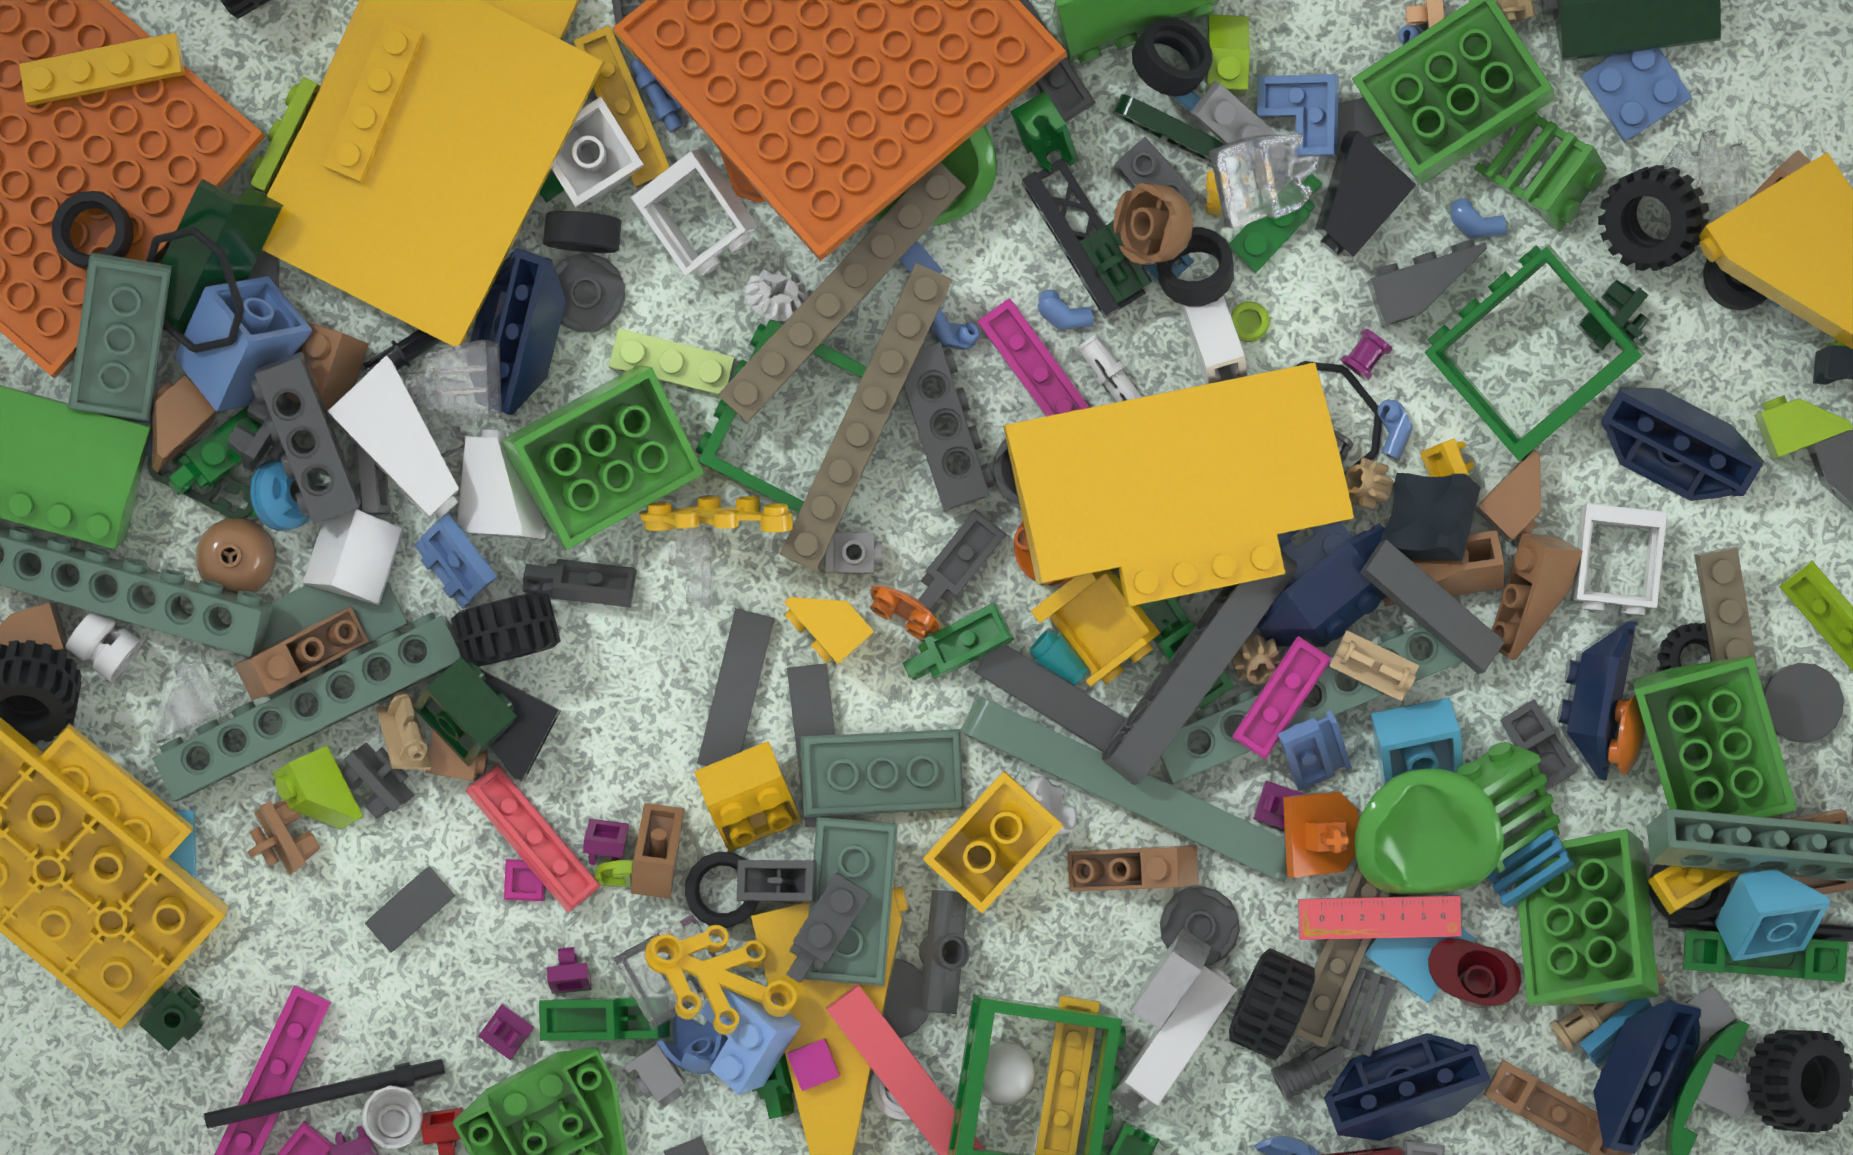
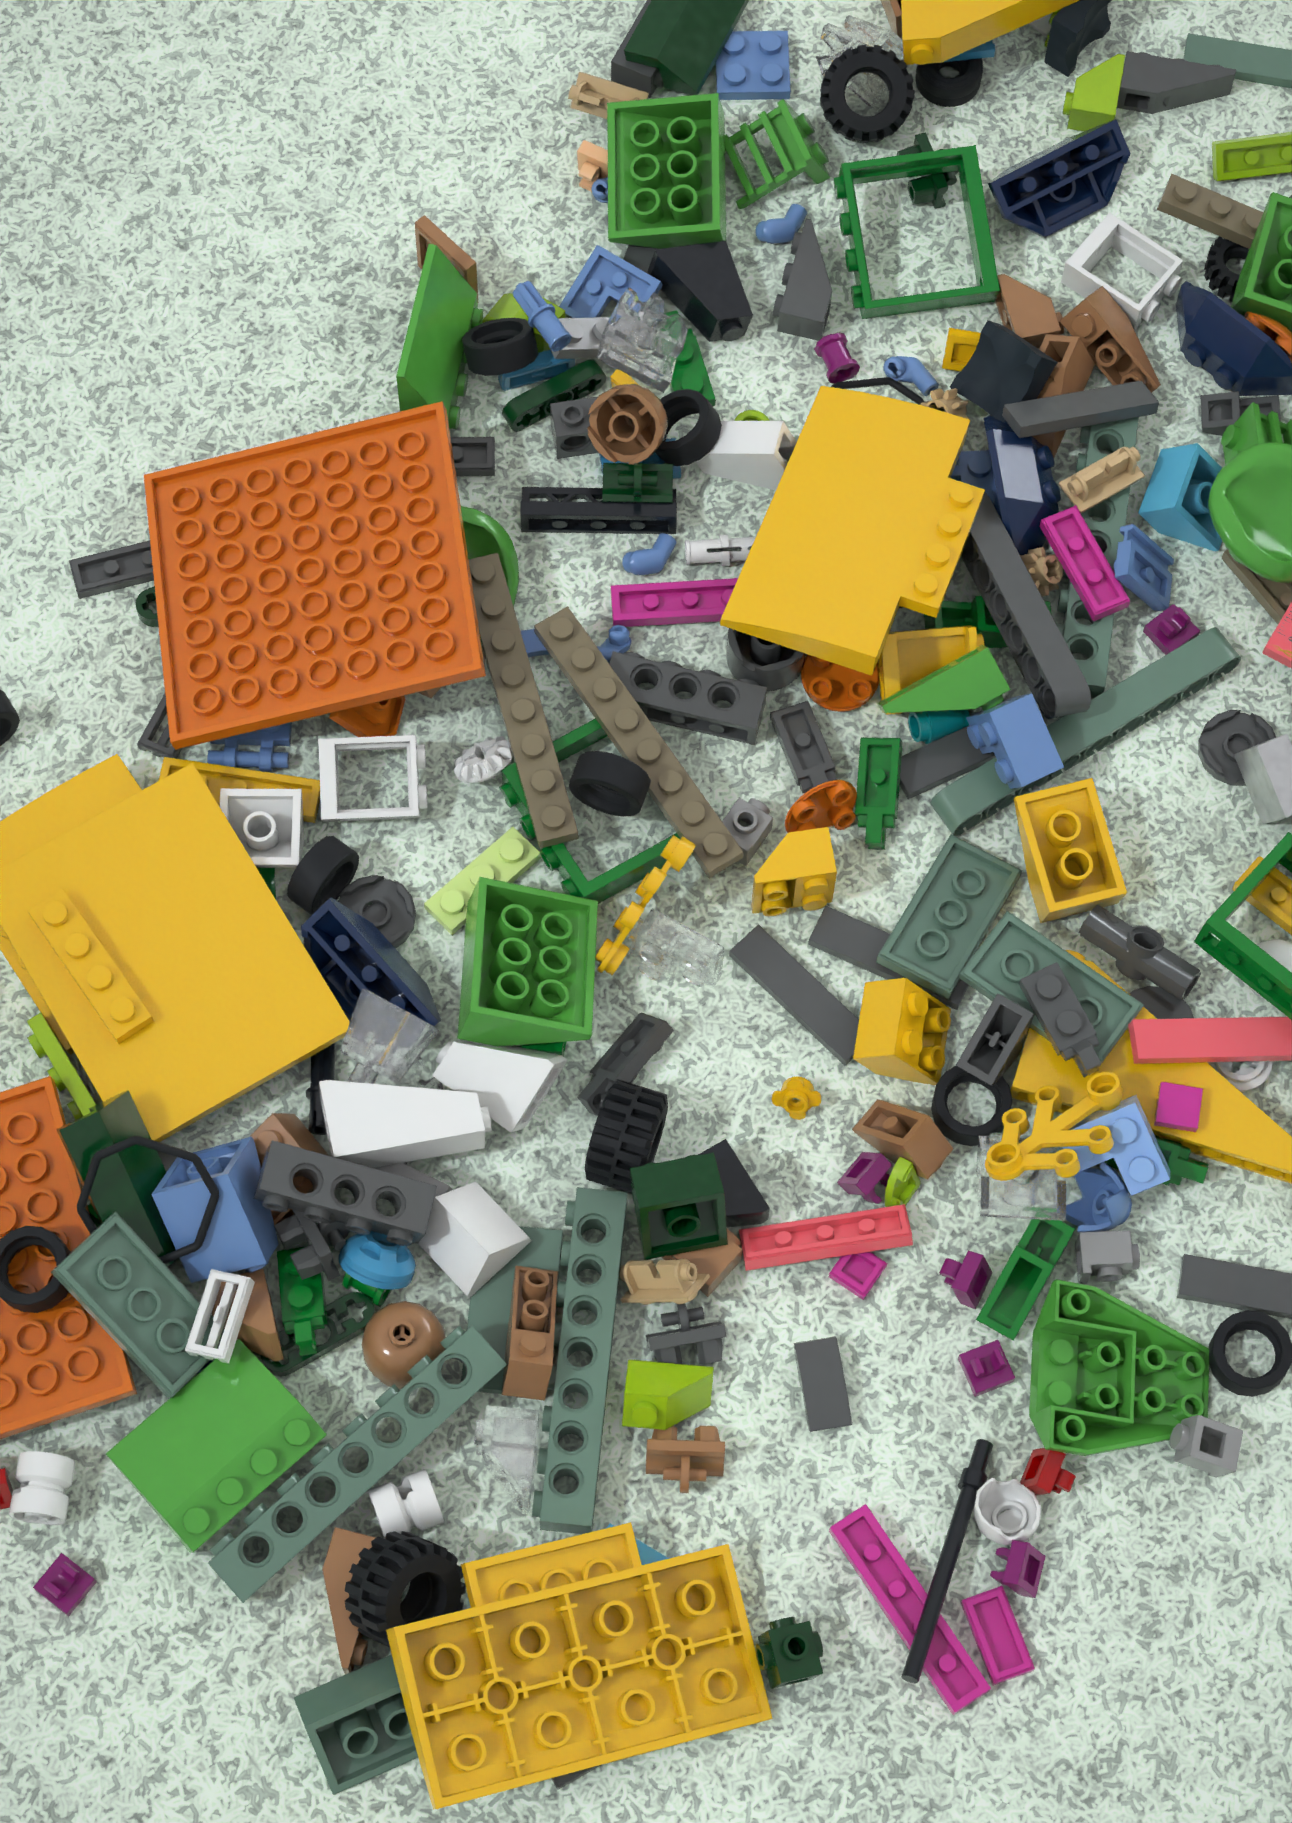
camera: 60 degrees left, 20 degrees down
medium blue plate [414,513,497,609] -> none
green hinge [1010,92,1079,173] -> none
medium nougat slope [1067,845,1199,892] -> none
orange piece [1283,791,1359,878] -> none
none -> white tile [185,1269,255,1364]
none -> medium blue axle [513,281,572,352]
none -> black tyre [569,751,651,817]
none -> yellow plate [771,1077,821,1120]
none -> bright green slope [877,645,1011,713]
none -> medium blue brick [966,693,1064,789]

